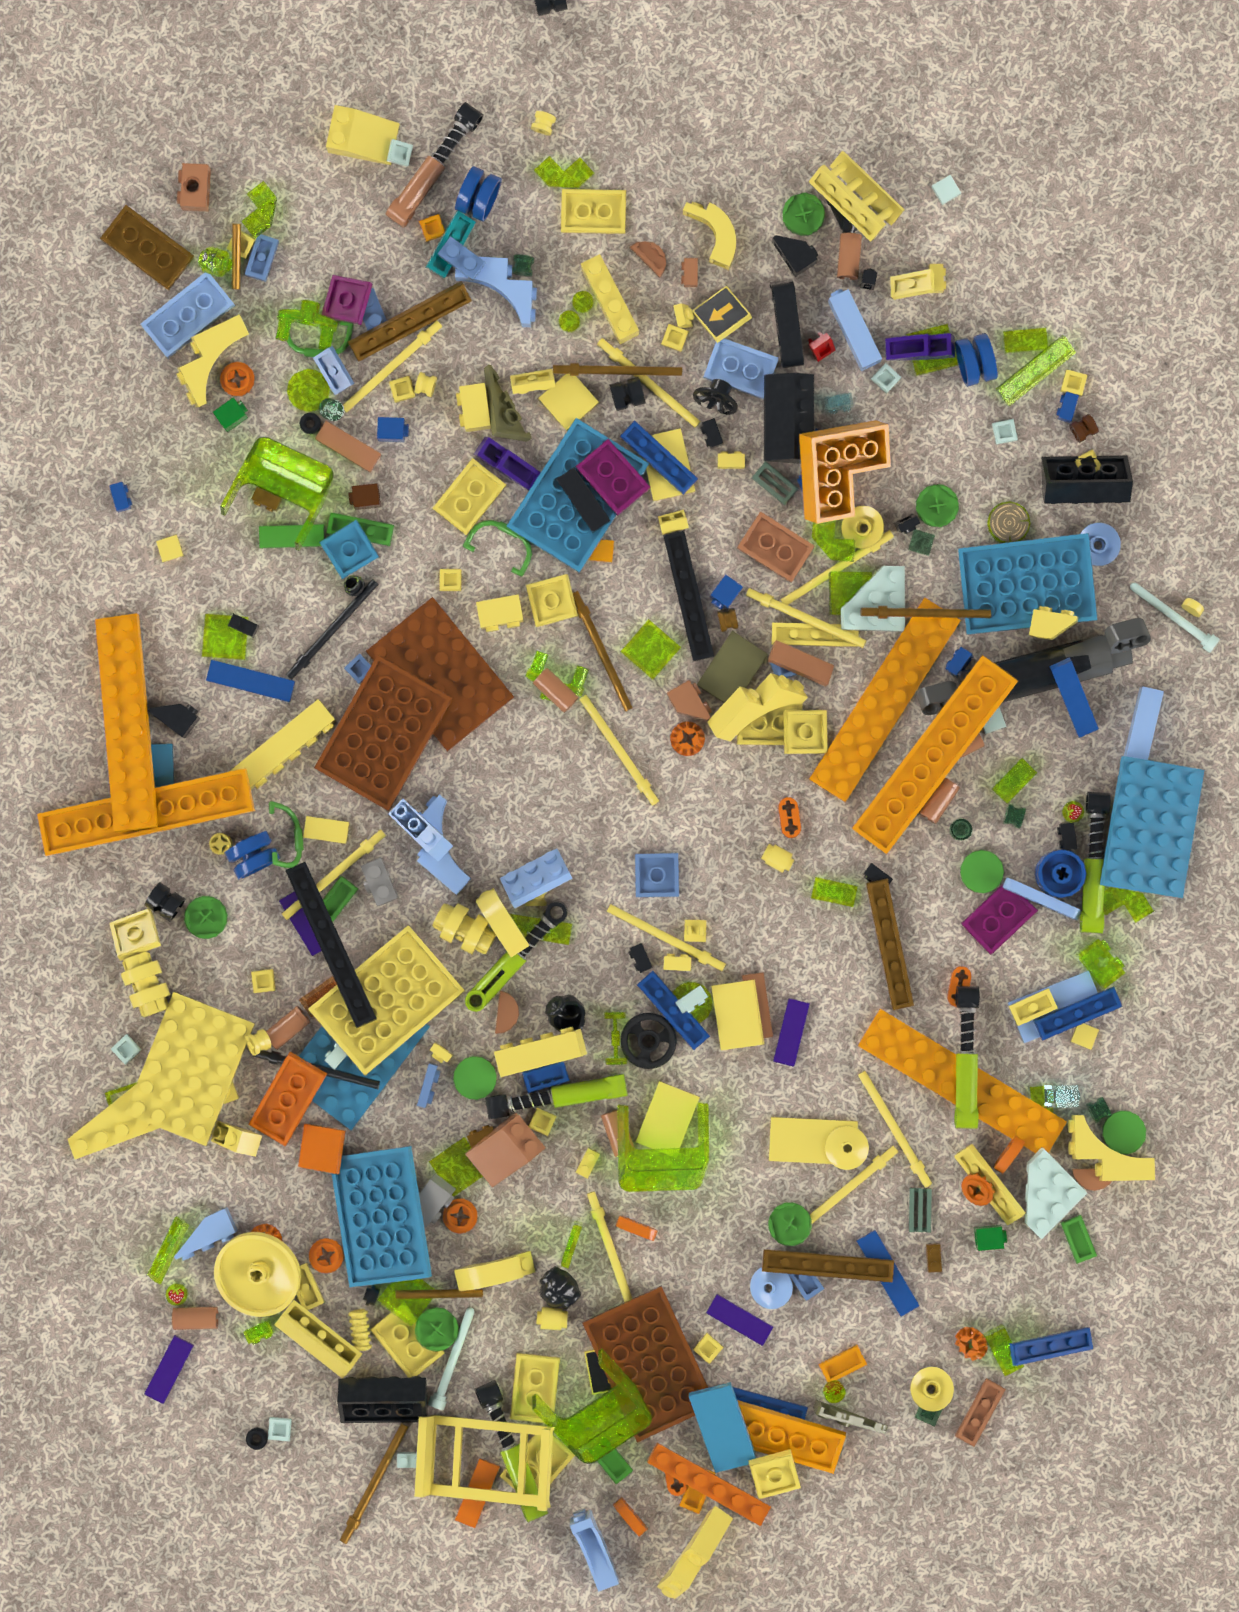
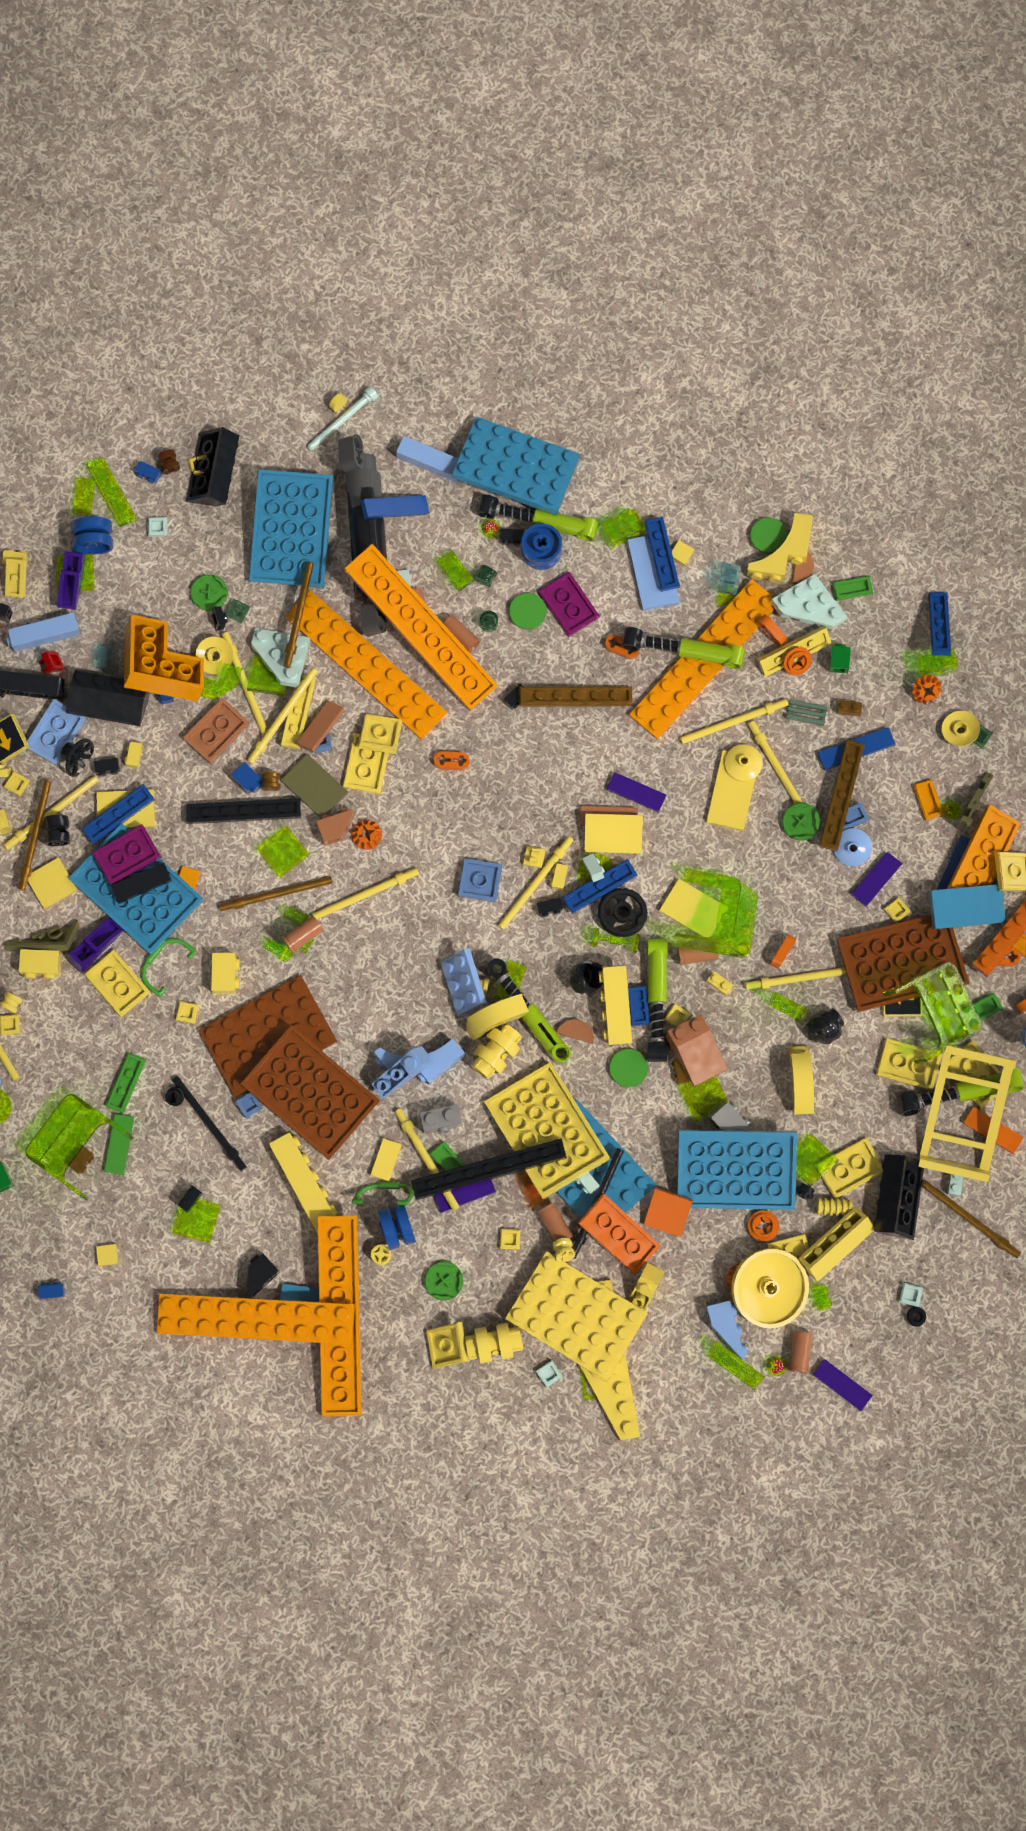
camera: 85 degrees left, 10 degrees down
black wheel [144,882,186,922] -> none
blue tile [206,660,295,702] -> none
black plate [299,413,321,434] -> none
nougat tile [315,421,382,473] -> none
clear green wheel [319,398,344,421] -> none
dark azure tile [319,519,379,579] -> none
reddish brown brick [348,483,381,510] -> none
blue brick [377,417,409,443] -> none
pearl gold bar [395,1289,483,1299] -> none
bright green tile [414,1307,459,1352] -> none
medium blue plate [417,1063,441,1108] -> none
light aqua piece [428,1307,474,1410] -> none
light yellow plate [430,1042,453,1063] -> none
orange gear [443,1198,478,1234] -> none
light yellow plate [510,369,555,394] -> none
light yellow tile [526,574,578,627] -> none
light yellow brick [536,1307,568,1330] -> none
light yellow piece [658,510,689,535] -> none
light yellow arch [707,673,808,741] -> none
sand green tile [752,461,799,506] -> none
light yellow brick [761,844,794,873] -> none
clear neon green plate [811,877,858,907] -> none
light aqua tile [871,363,901,394] -> none
blue piece [945,647,974,679] -> none
nougat tile [955,1378,1006,1447] -> none
dark tan tile [987,501,1031,543] -> none
light blue beam [1002,877,1082,921] -> none
light yellow plate [1008,988,1058,1026] -> none
light yellow slope [1029,606,1078,640] -> none
light yellow plate [1060,370,1087,397] -> none
light blue dish [1080,523,1121,566] -> none
clear green wheel [1086,1097,1112,1123] -> none
clear neon green tile [1103,887,1154,923] -> none

